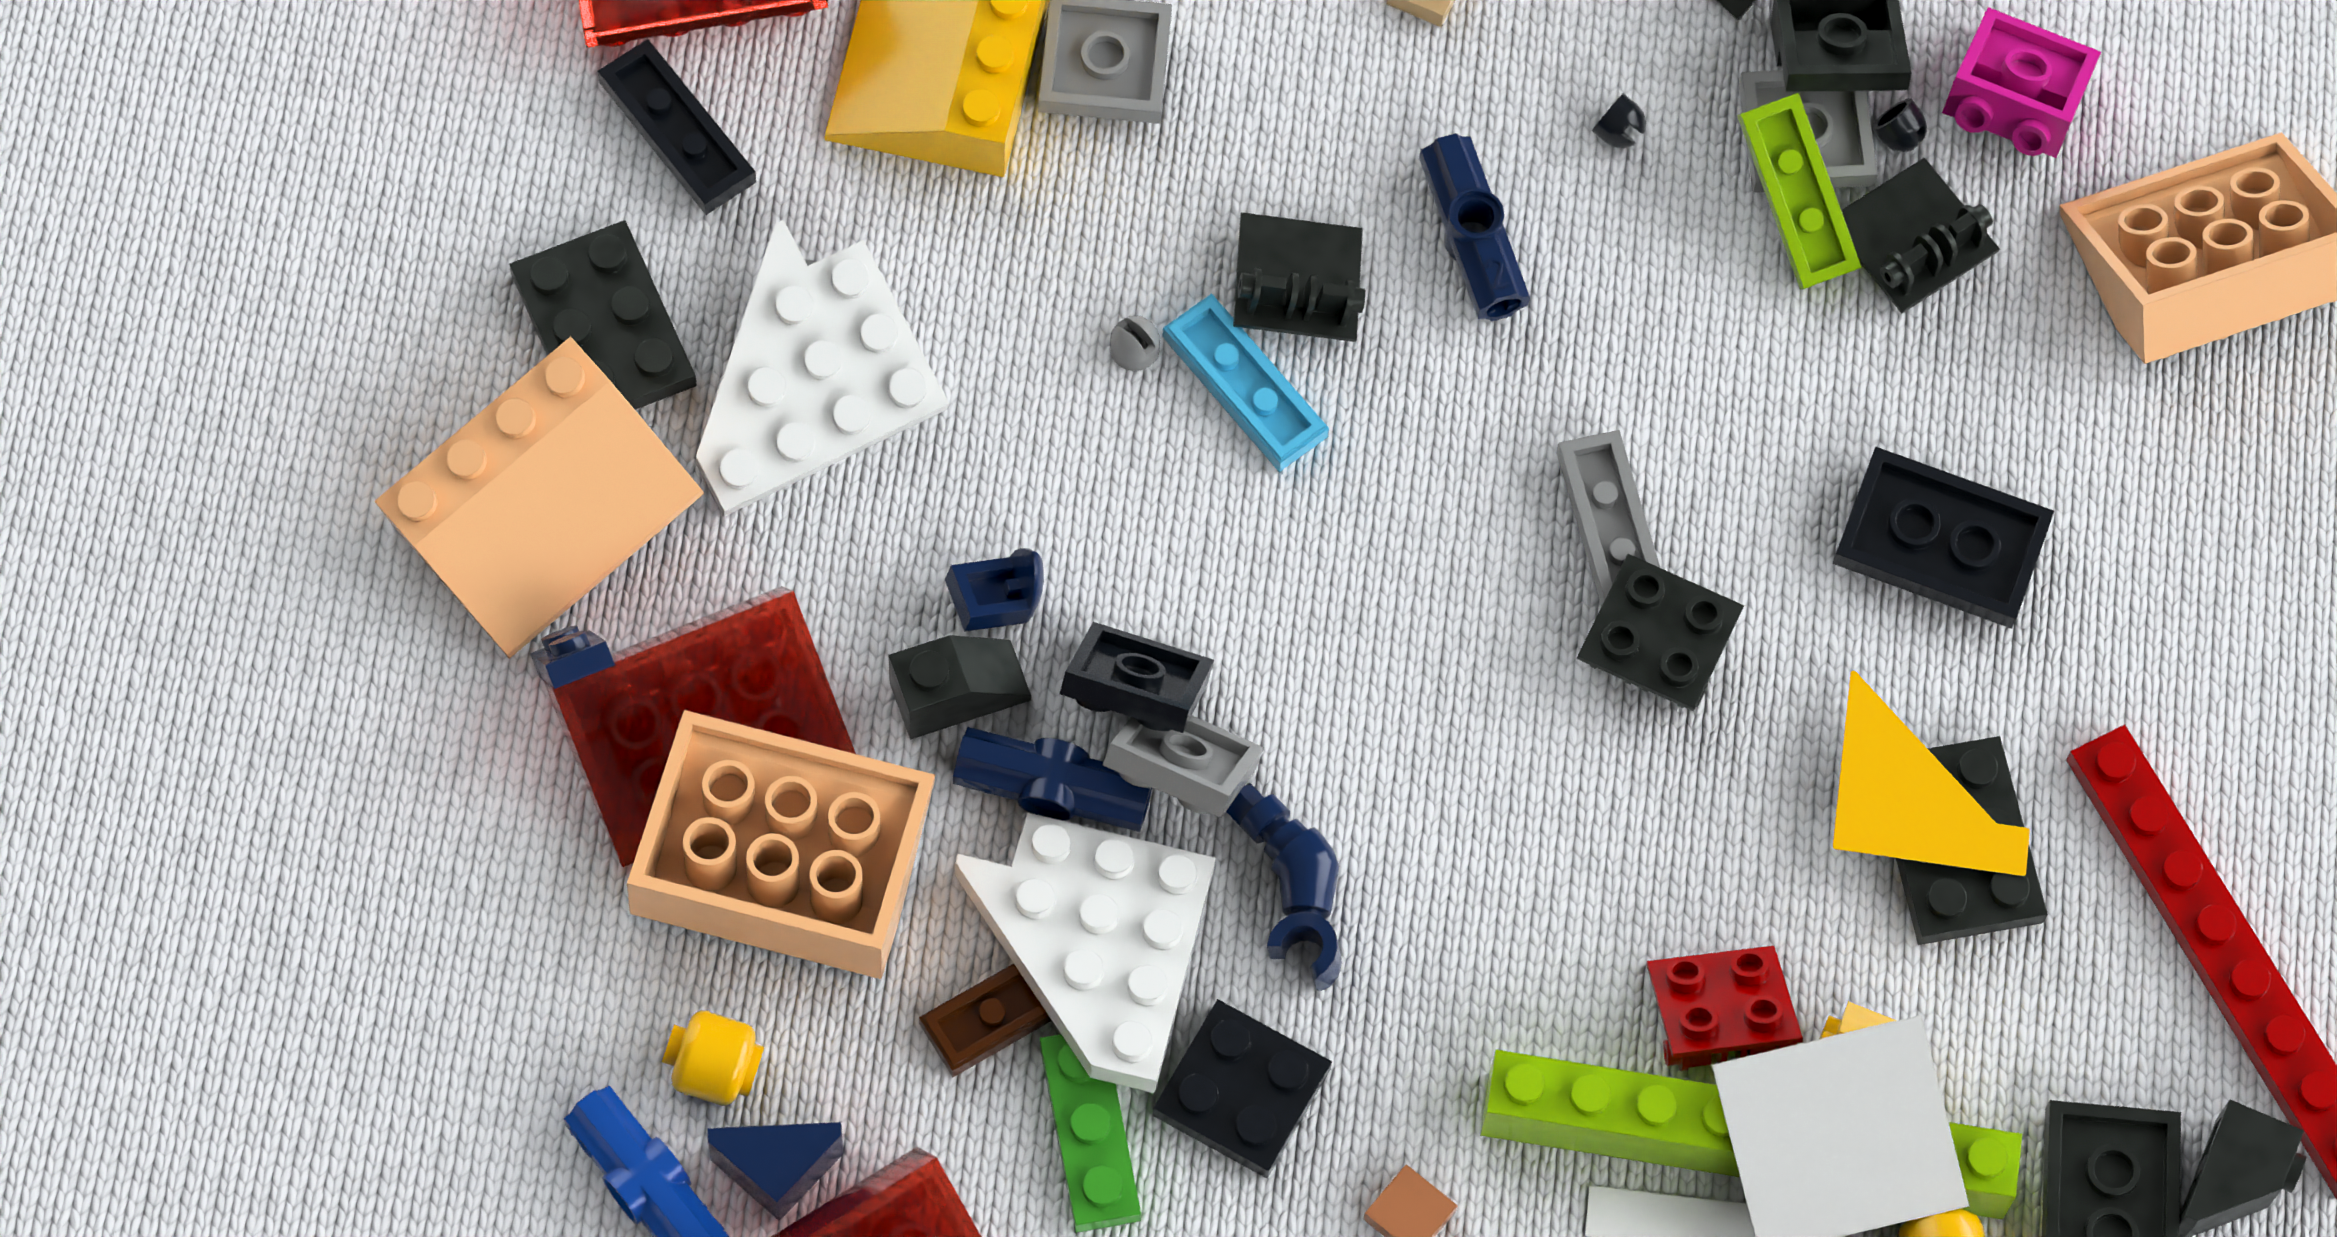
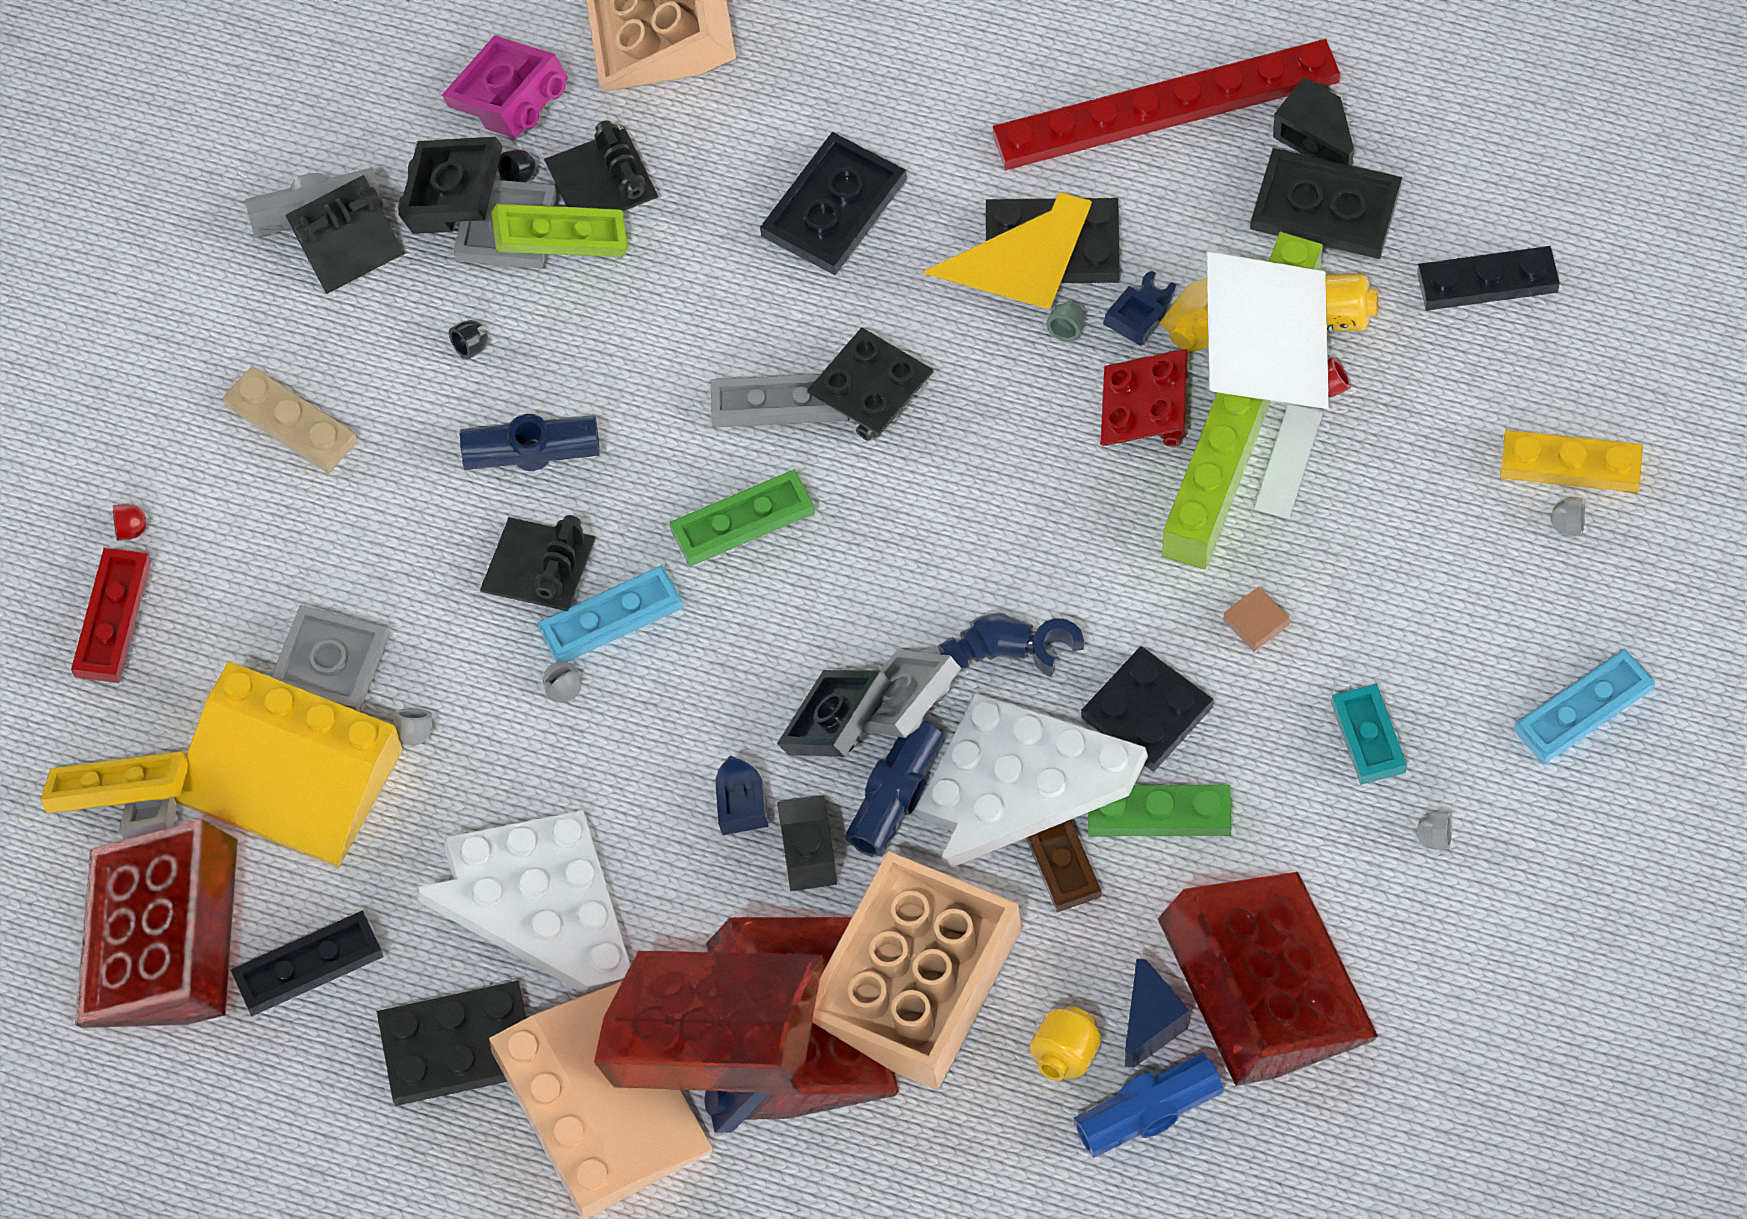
camera: 70 degrees left, 5 degrees down
none -> light grey hinge [394,708,432,746]
none -> clear red slope [594,950,824,1094]
none -> bright green plate [669,469,814,567]
none -> sand green hinge [1046,302,1085,342]
none -> dark blue plate [1103,271,1176,346]

